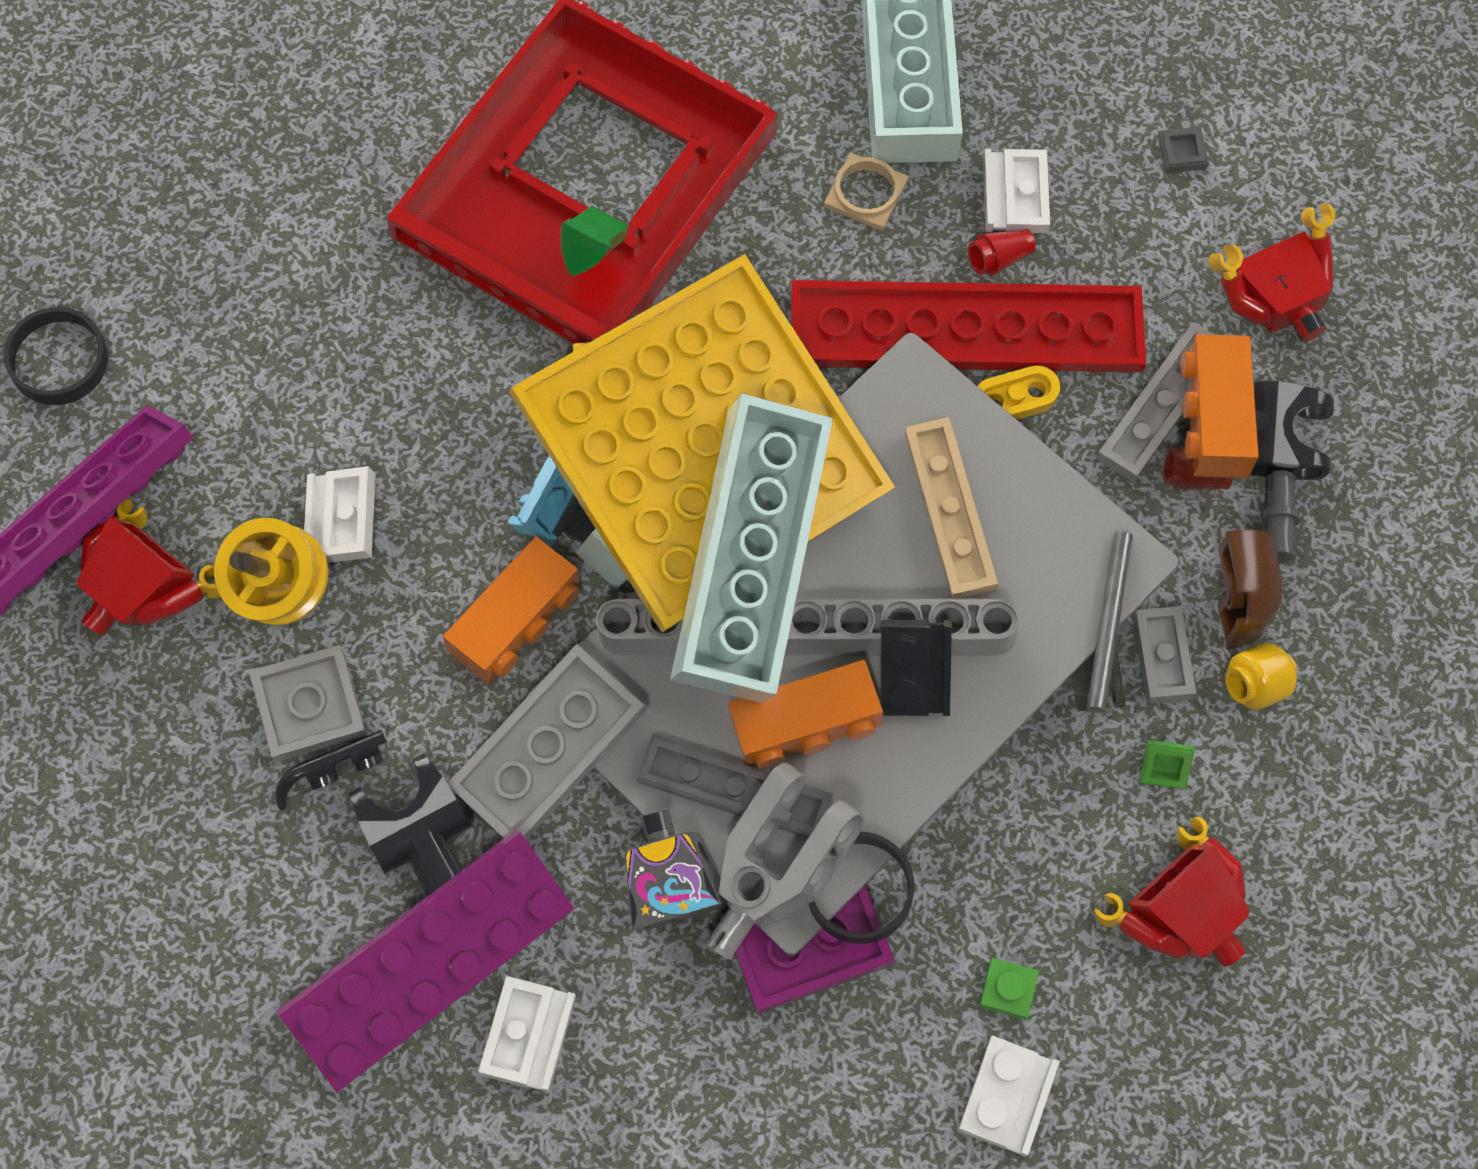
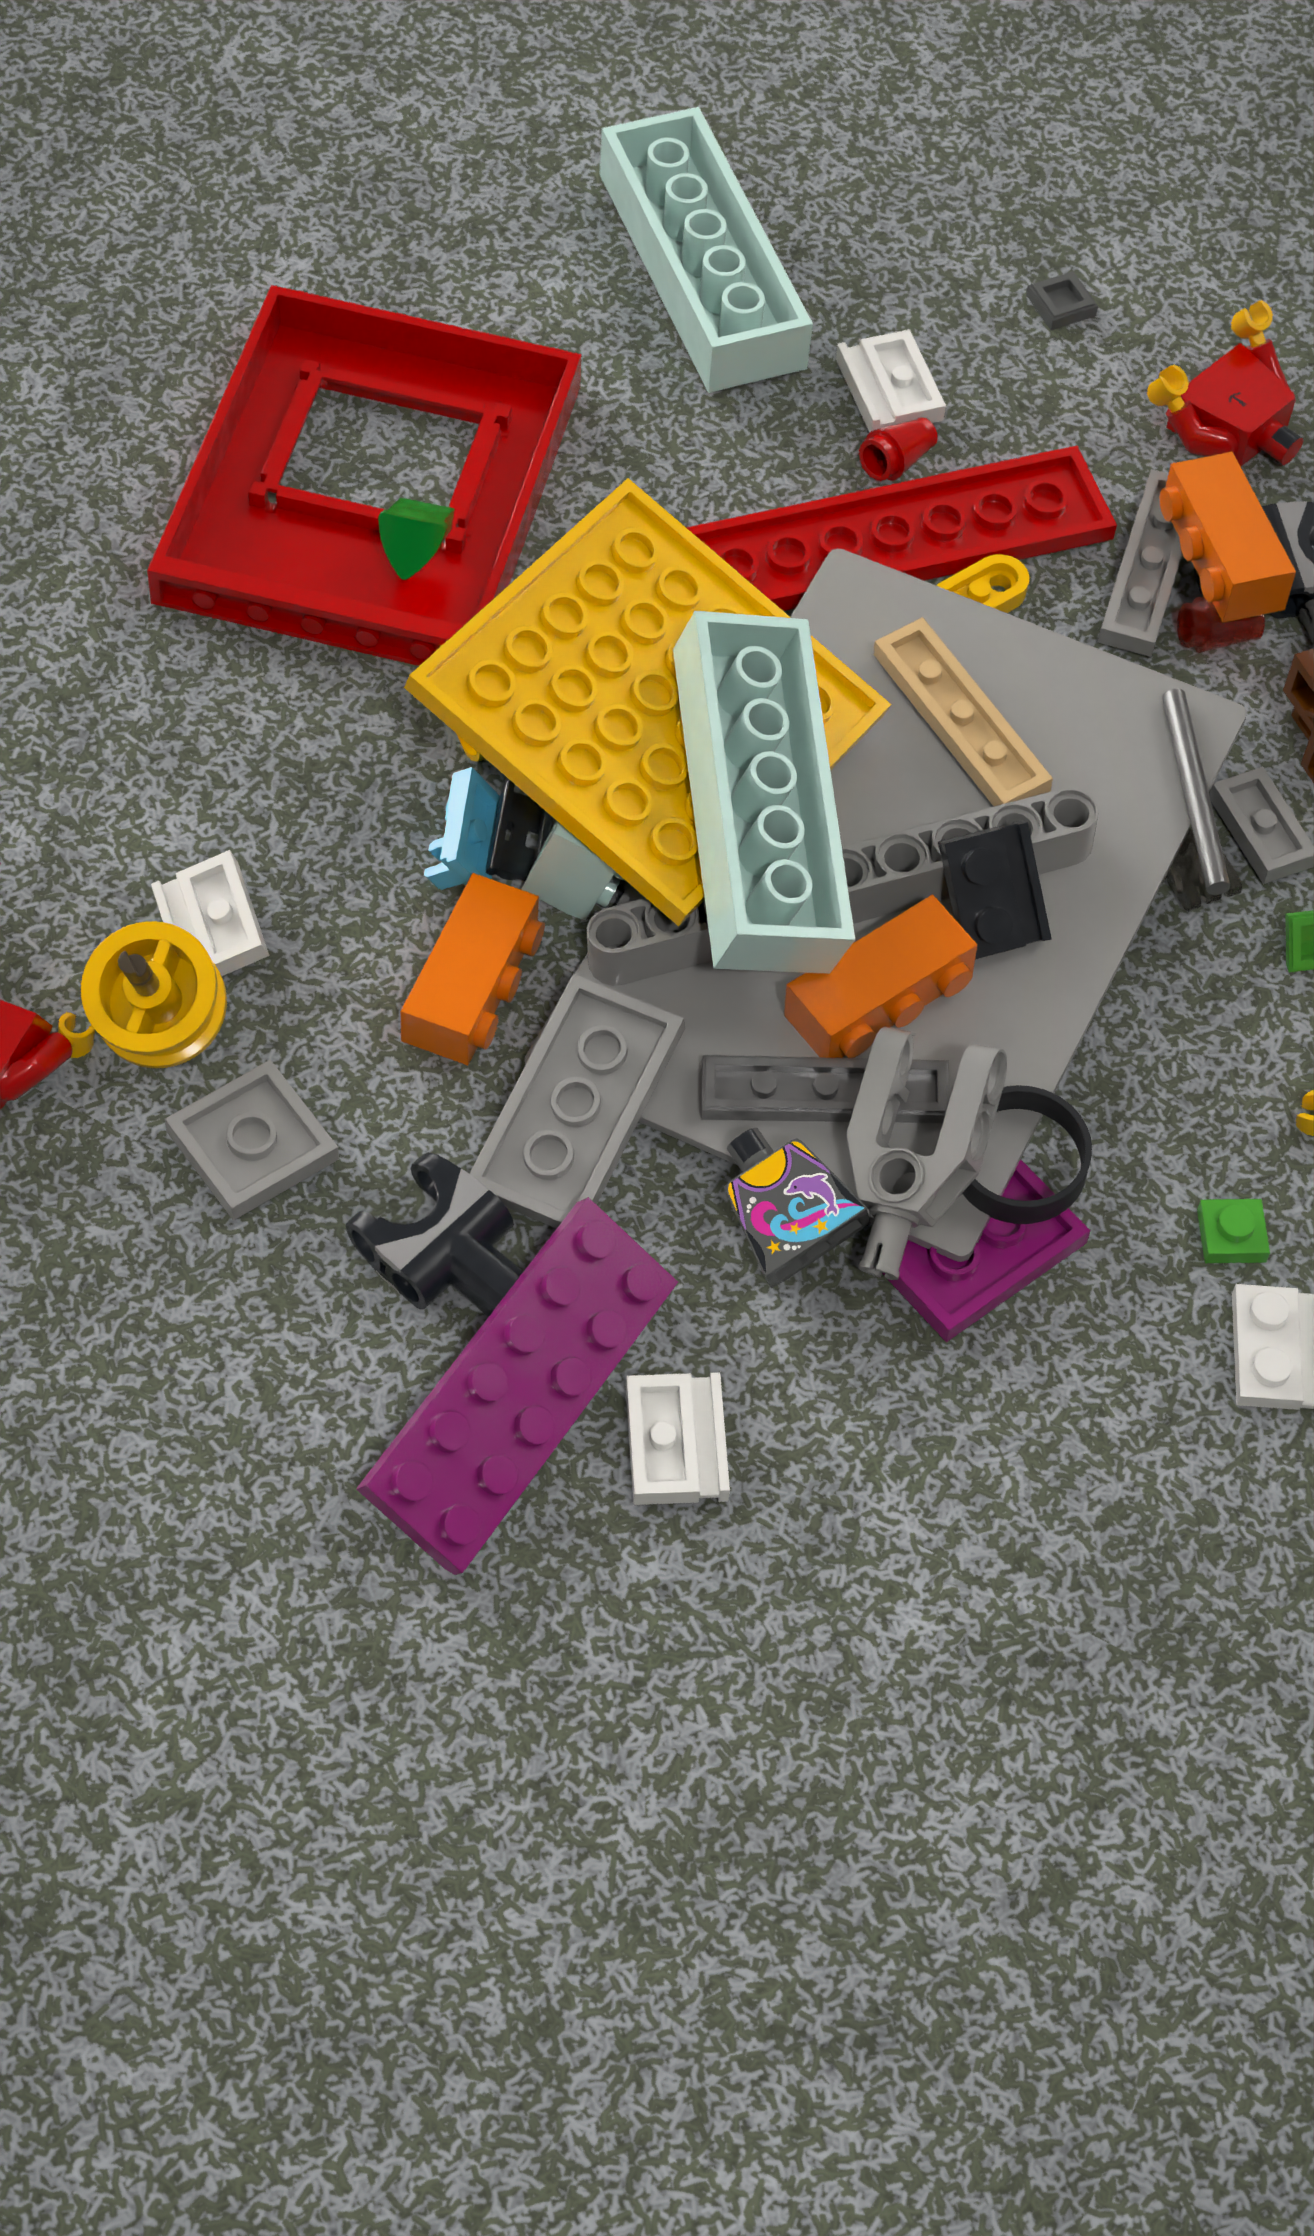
camera: 20 degrees left, 10 degrees down
black piece [276,730,387,811] -> none
tan piece [824,152,909,231] -> none

